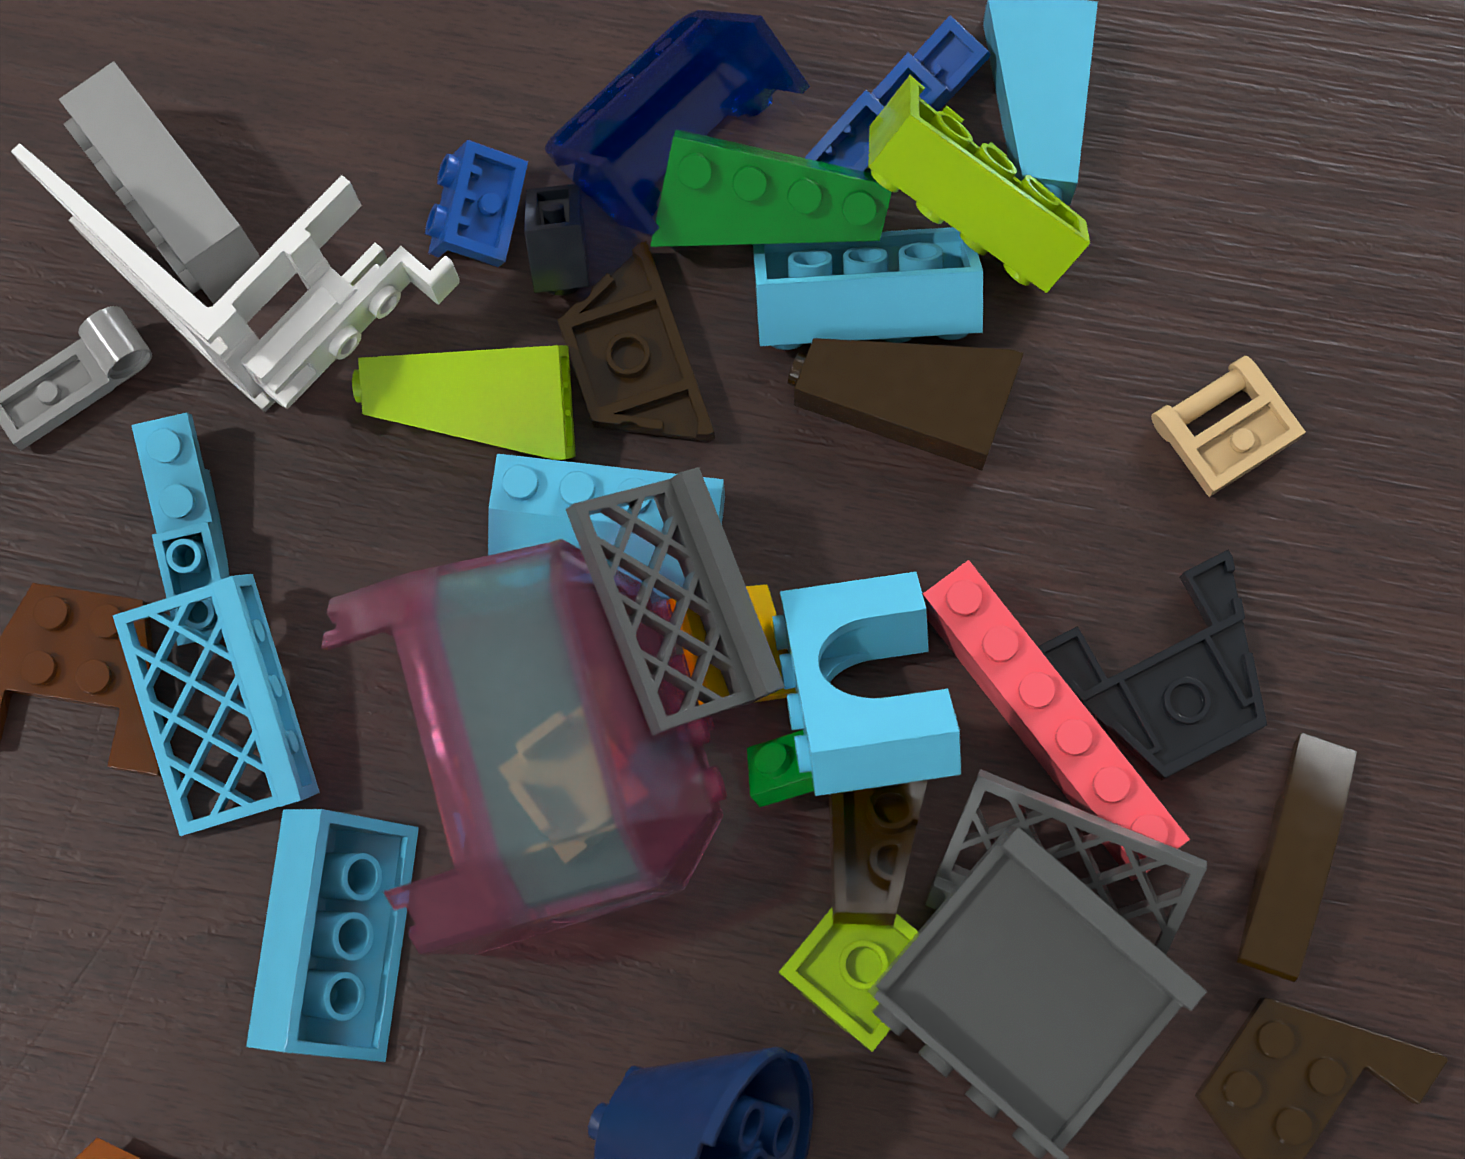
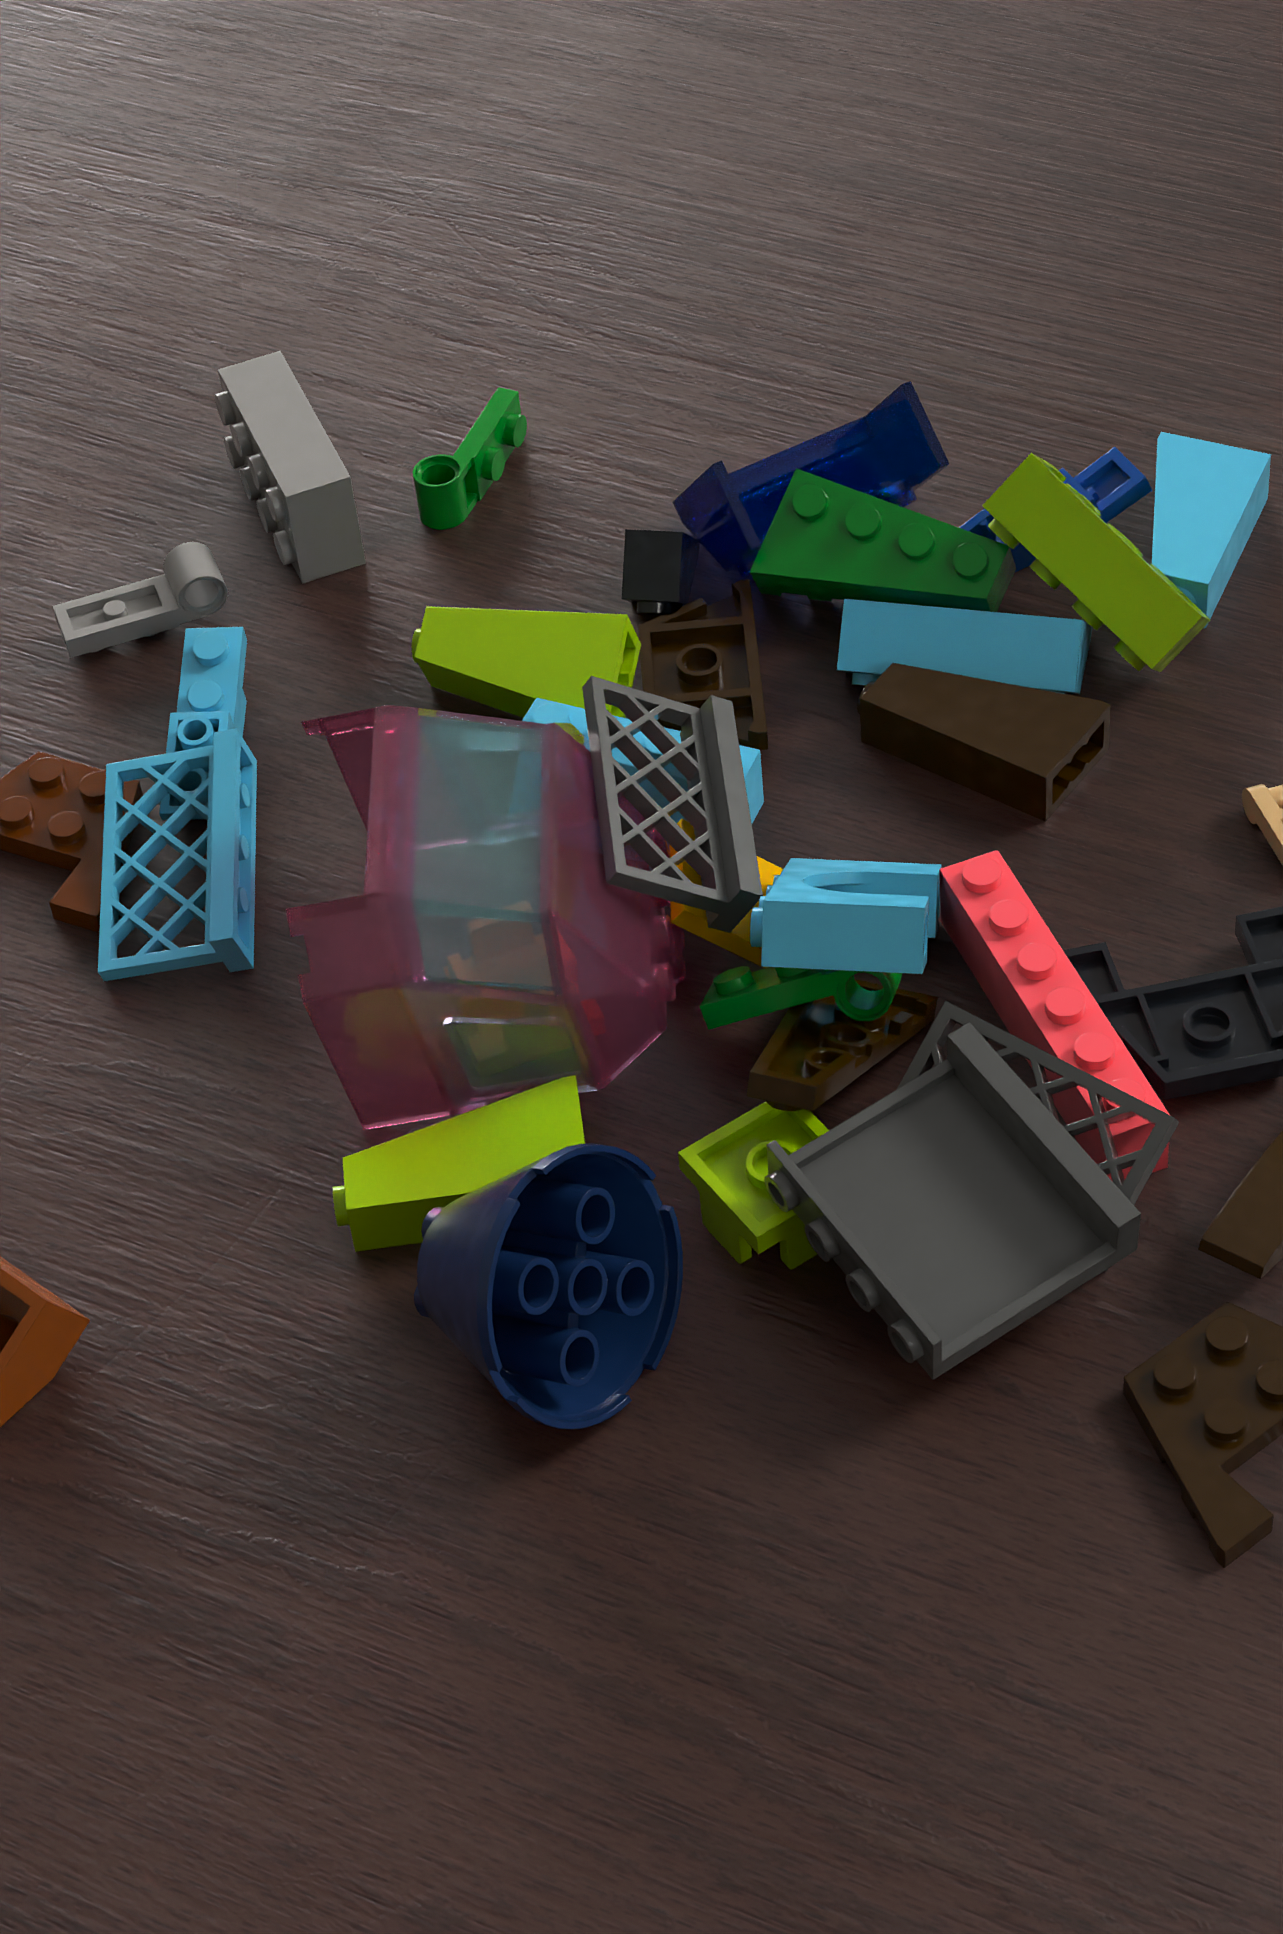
camera: 15 degrees right, 30 degrees down
white piece [11,143,460,412] -> none
medium azure slope [246,809,419,1062] -> none
blue bracket [425,140,528,267] -> none
none -> lime slope [333,1075,585,1252]
none -> green plate [413,387,527,530]

